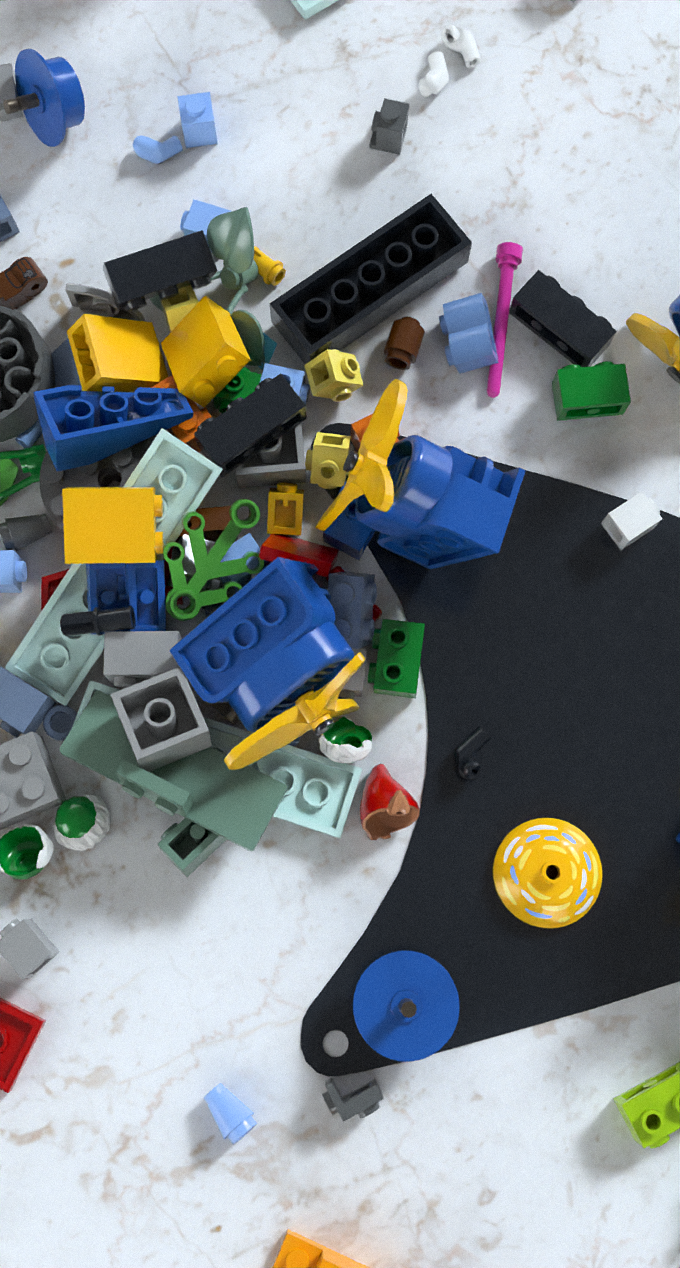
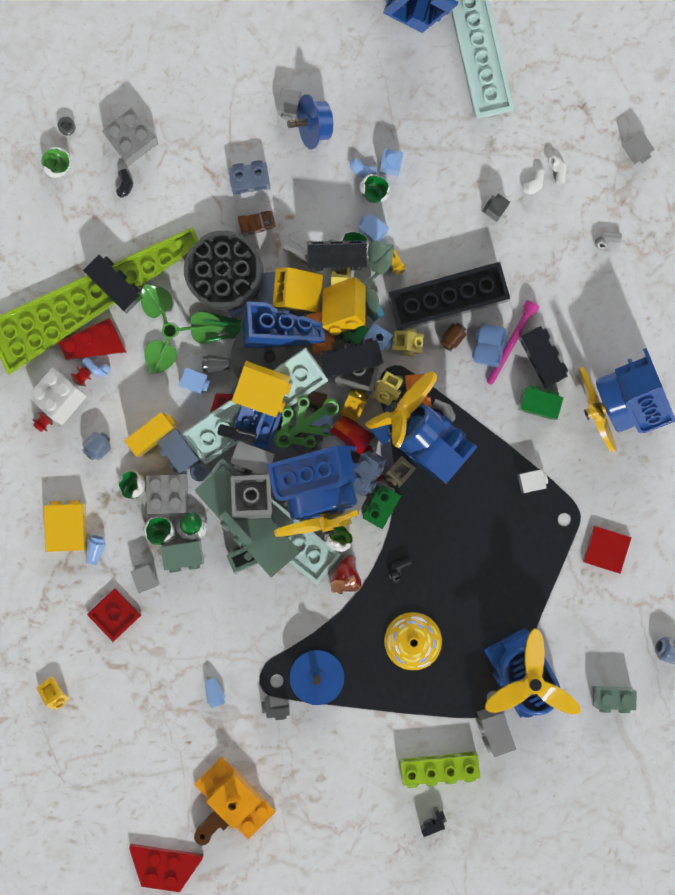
camera: 25 degrees right, 10 degrees up
none -> sand green brick [161,540,204,573]
none -> green hair [359,174,390,203]
none -> dark tan bracket [383,456,416,490]
none -> light grey arm [595,231,622,250]

